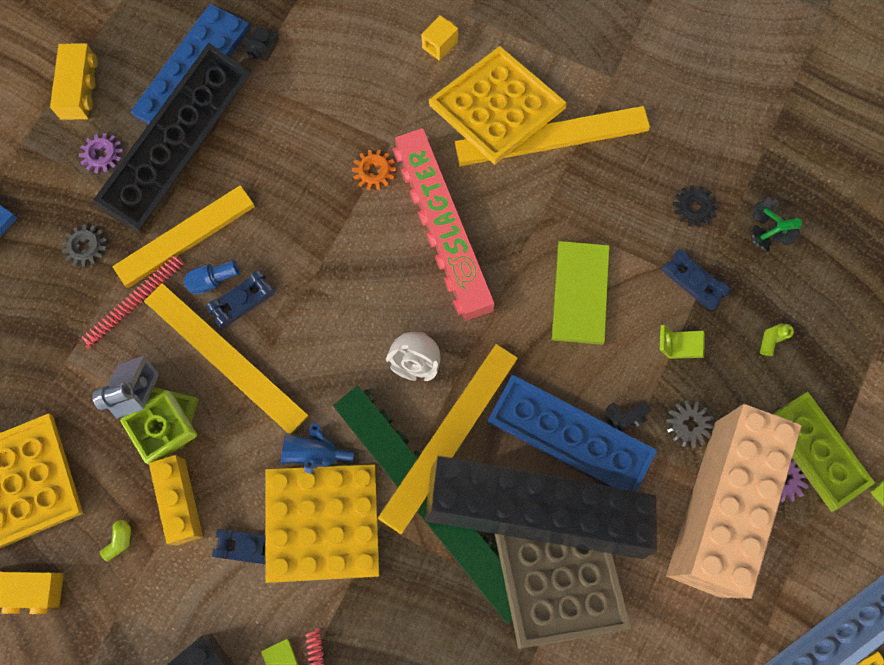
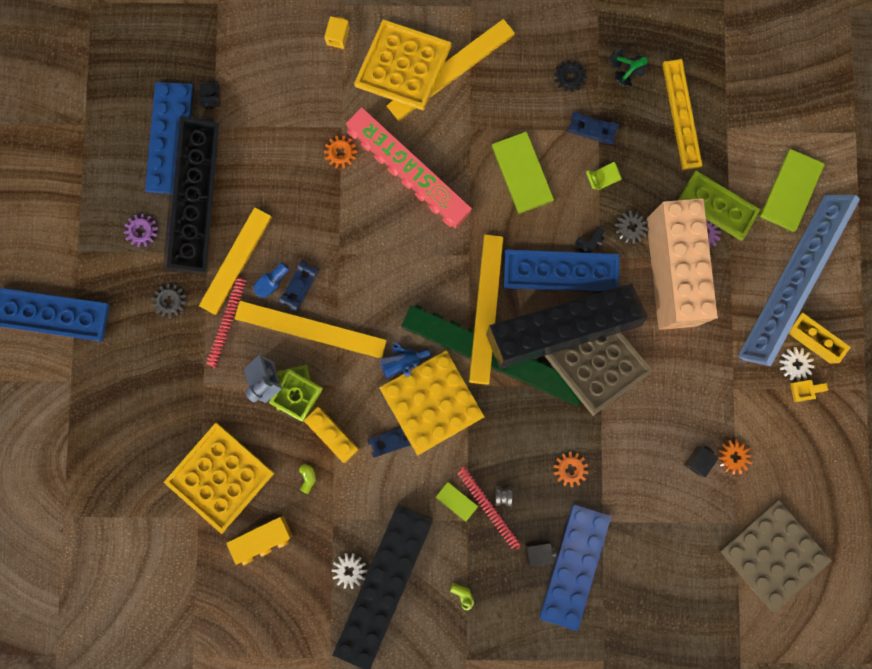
camera: 30 degrees left, 10 degrees up
yellow brick [50,43,98,120] -> none
white cylinder [386,332,441,381] -> none
lime arm [760,323,794,356] -> none
none -> yellow tile [662,59,702,170]

